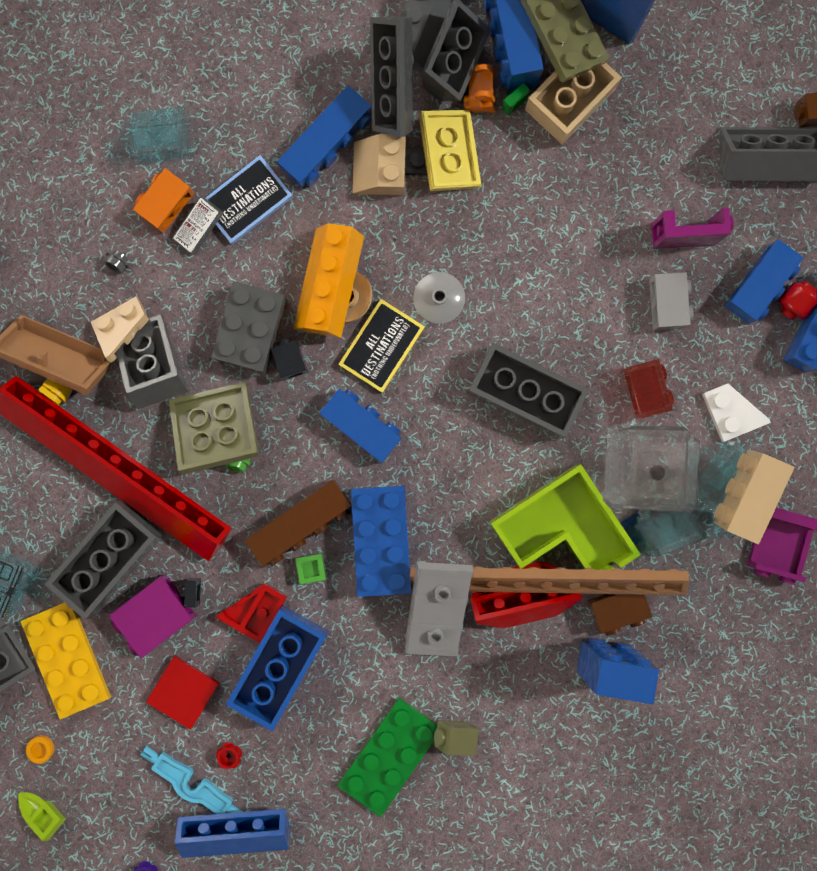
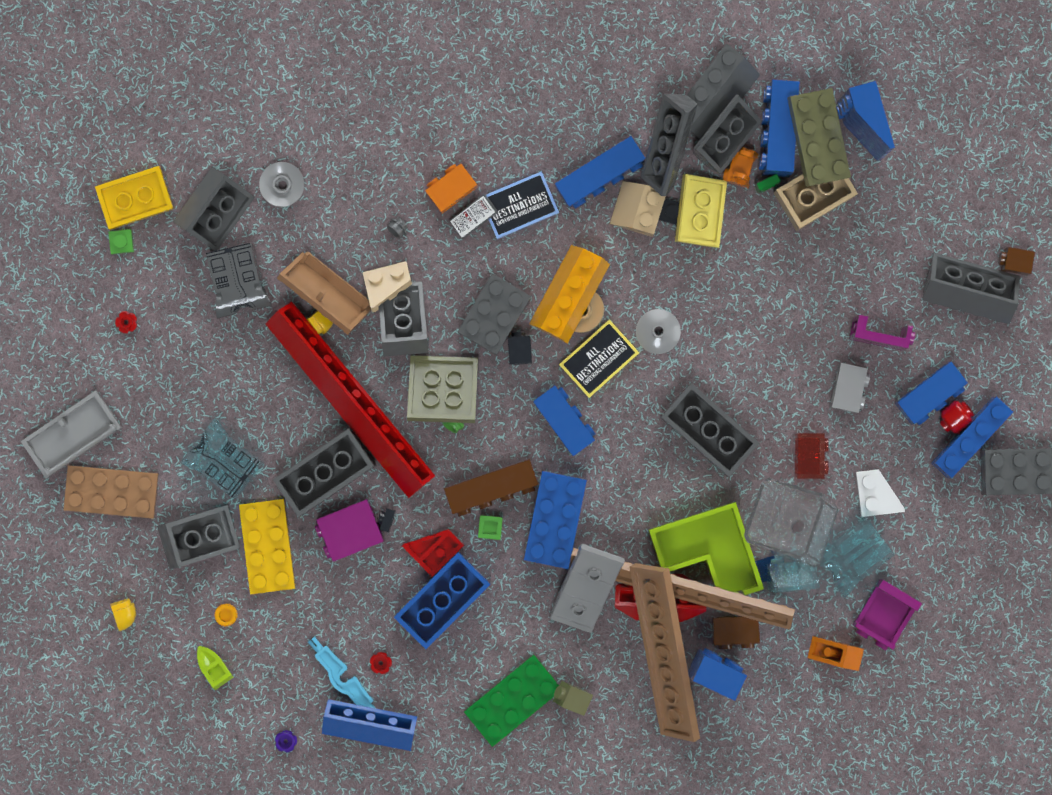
camera: 15 degrees right, 0 degrees up
clear light blue slope [129,106,190,163] -> none
red tile [146,655,220,730] -> none
tan brick [714,450,795,545] -> none
none -> medium nougat plate [629,563,700,742]
none -> orange slope [807,636,864,671]

